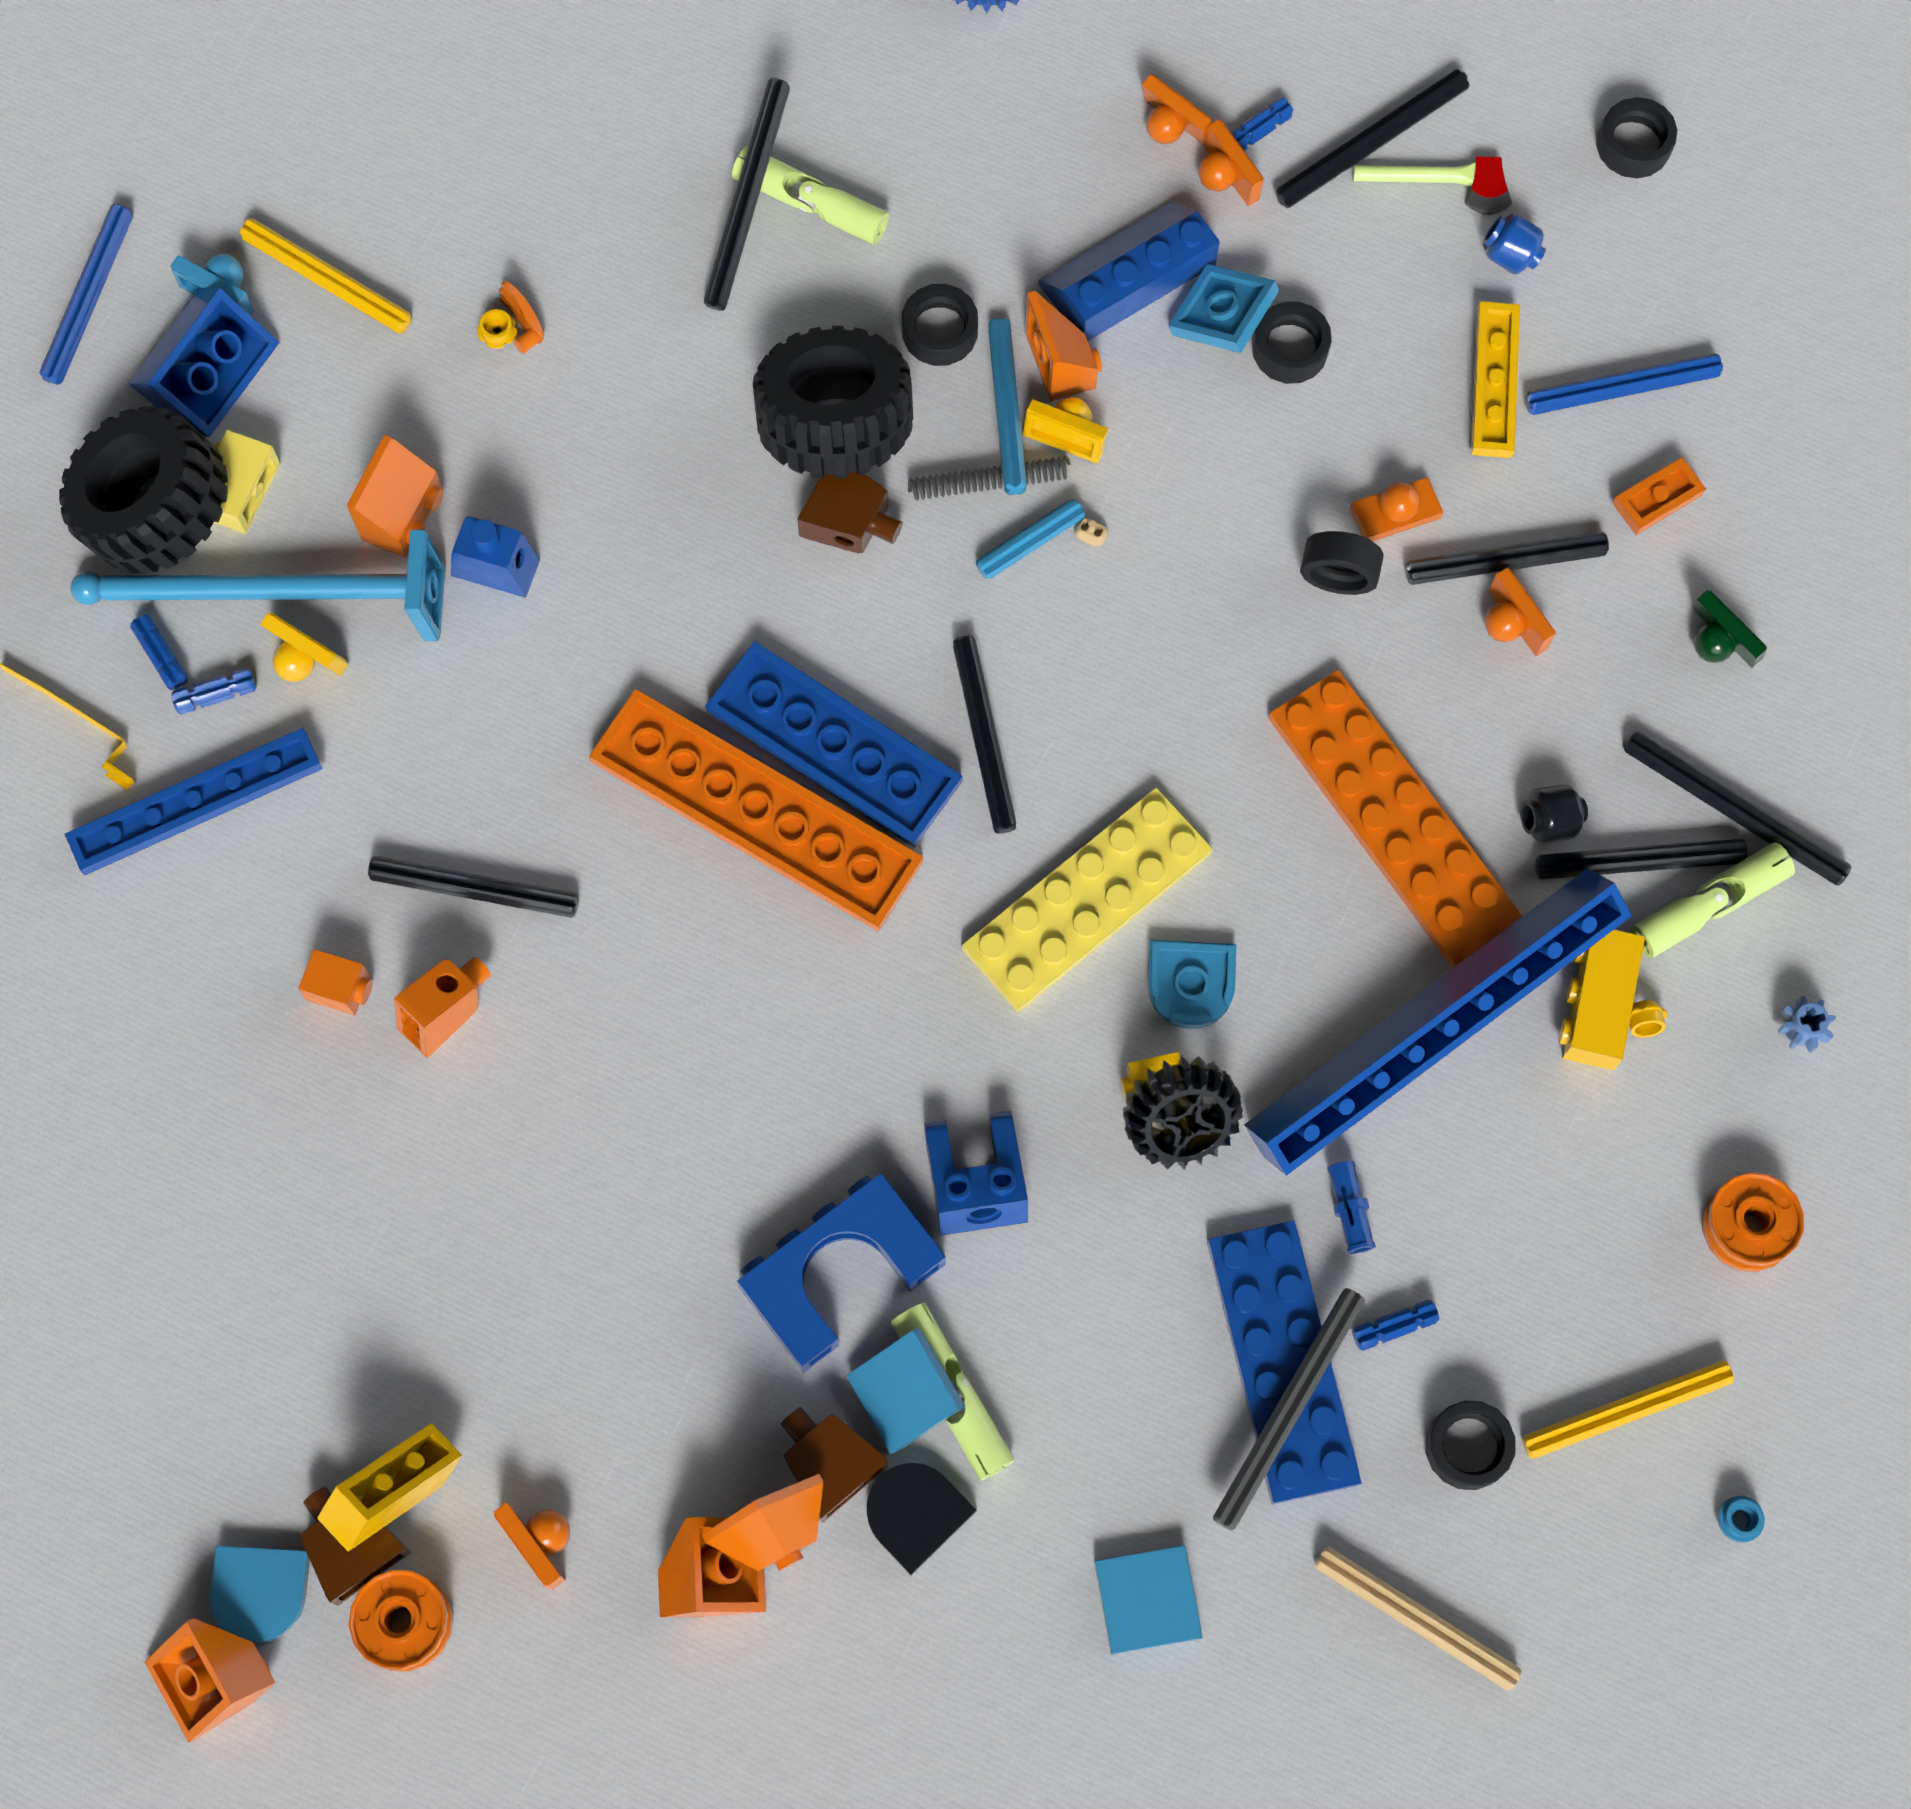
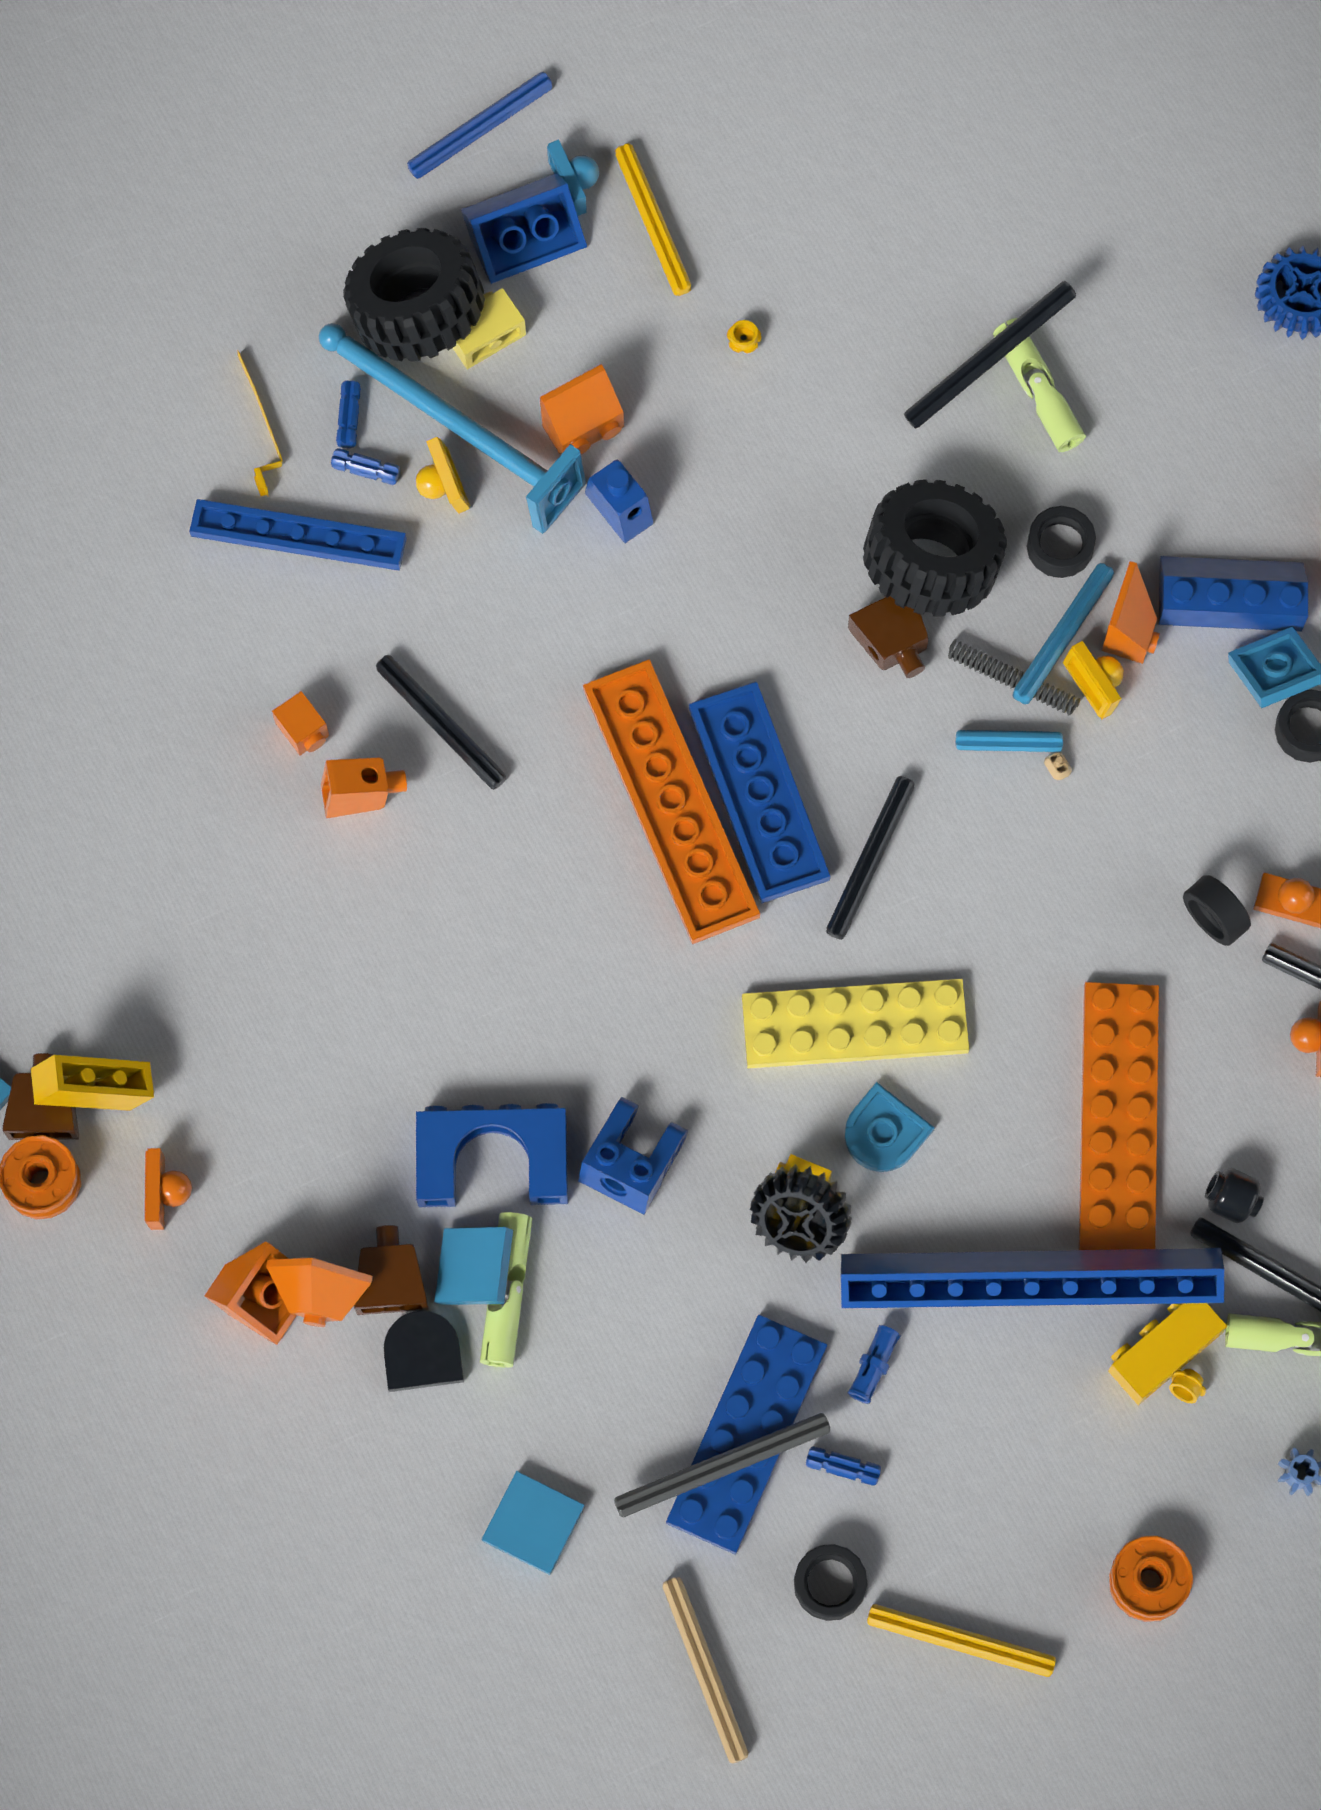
camera: 40 degrees right, 0 degrees up
orange piece [498,281,544,354] -> none
dark azure plate [1717,1496,1765,1543] -> none

